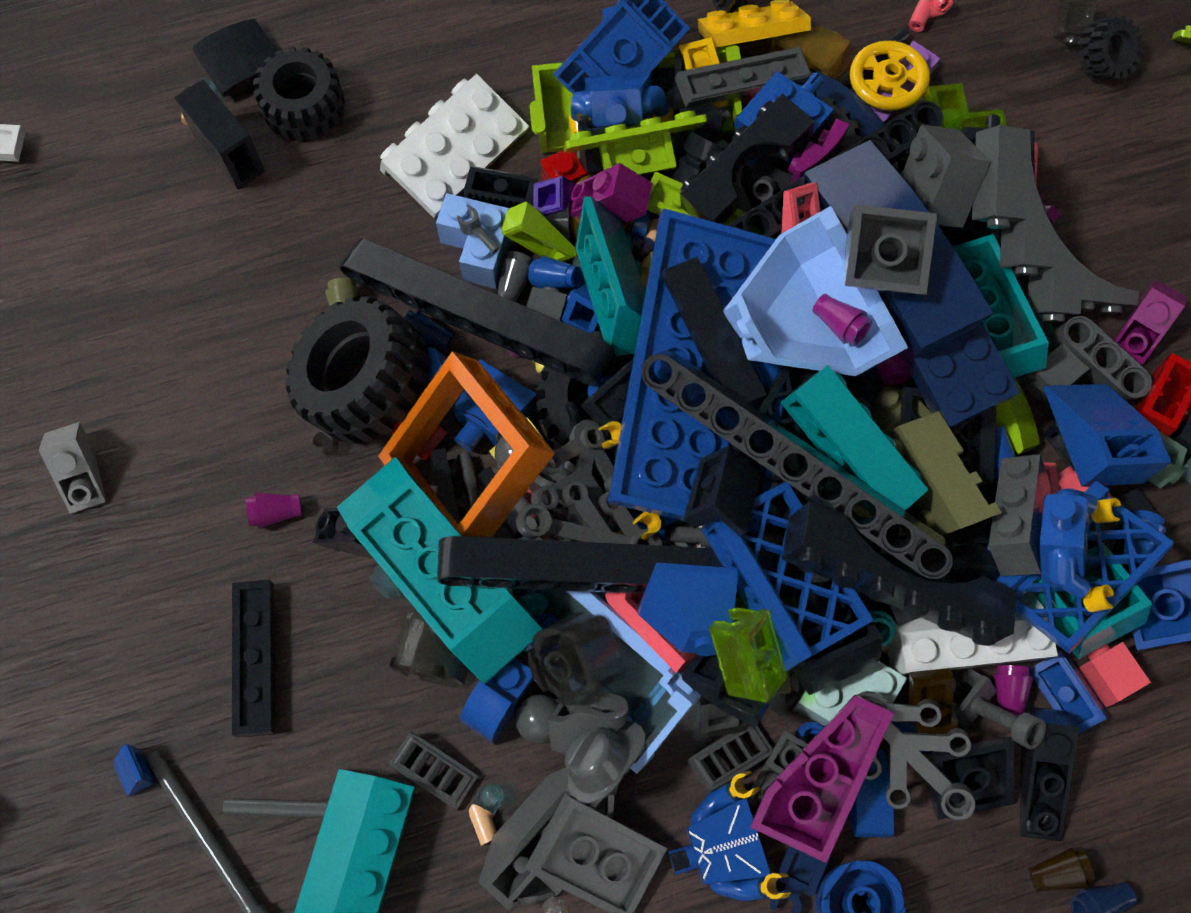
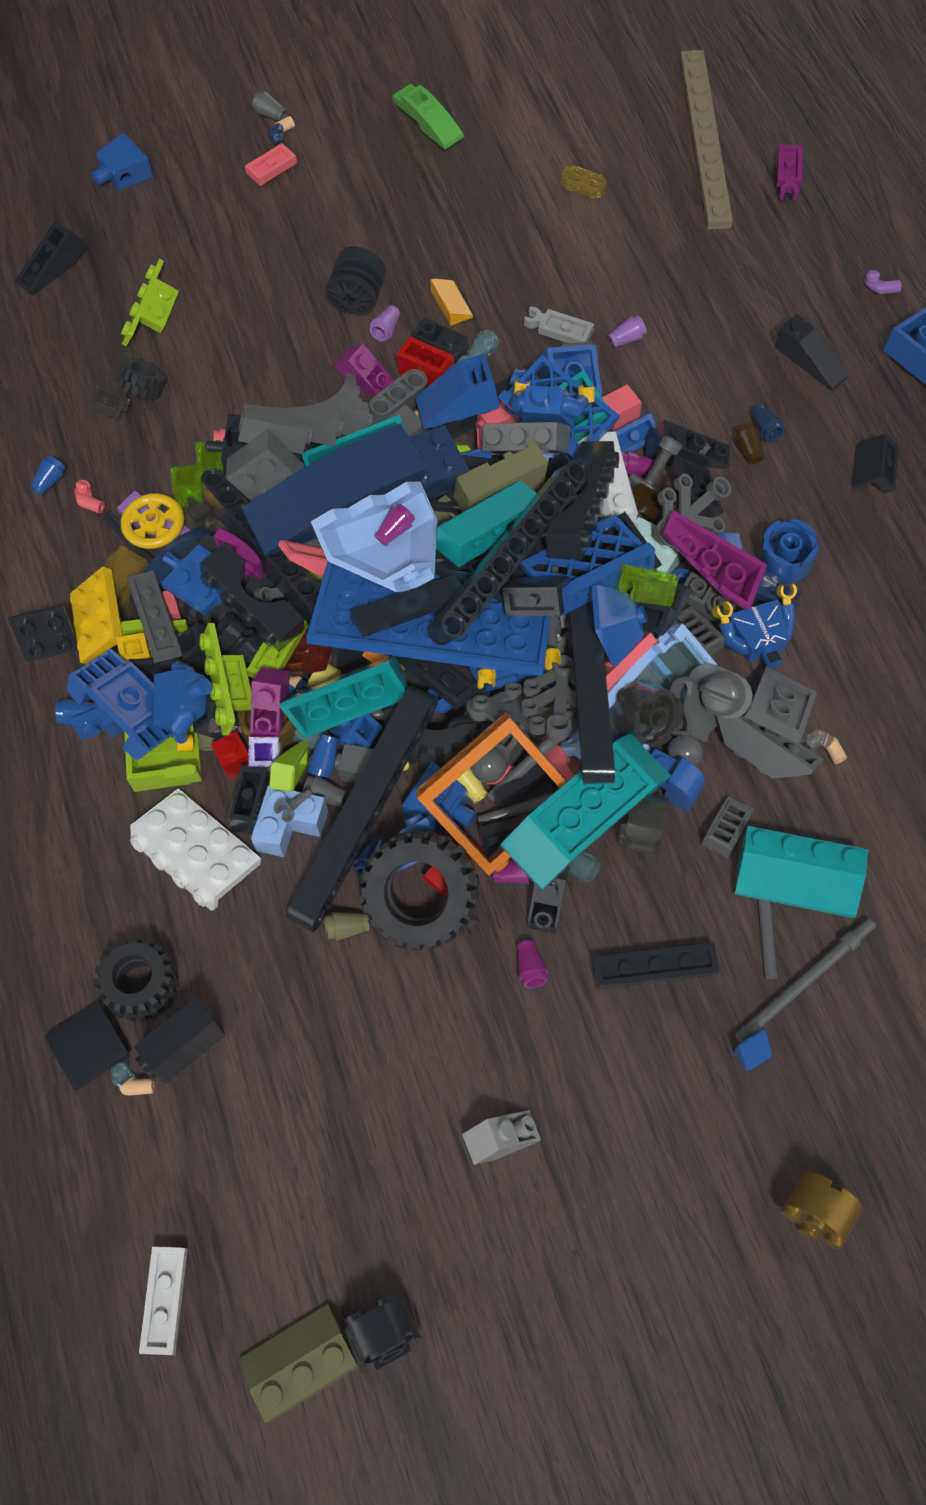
camera: 90 degrees left, 5 degrees down
arm [469,784,504,846] -> none
dark grey slope [844,204,937,295] -> none

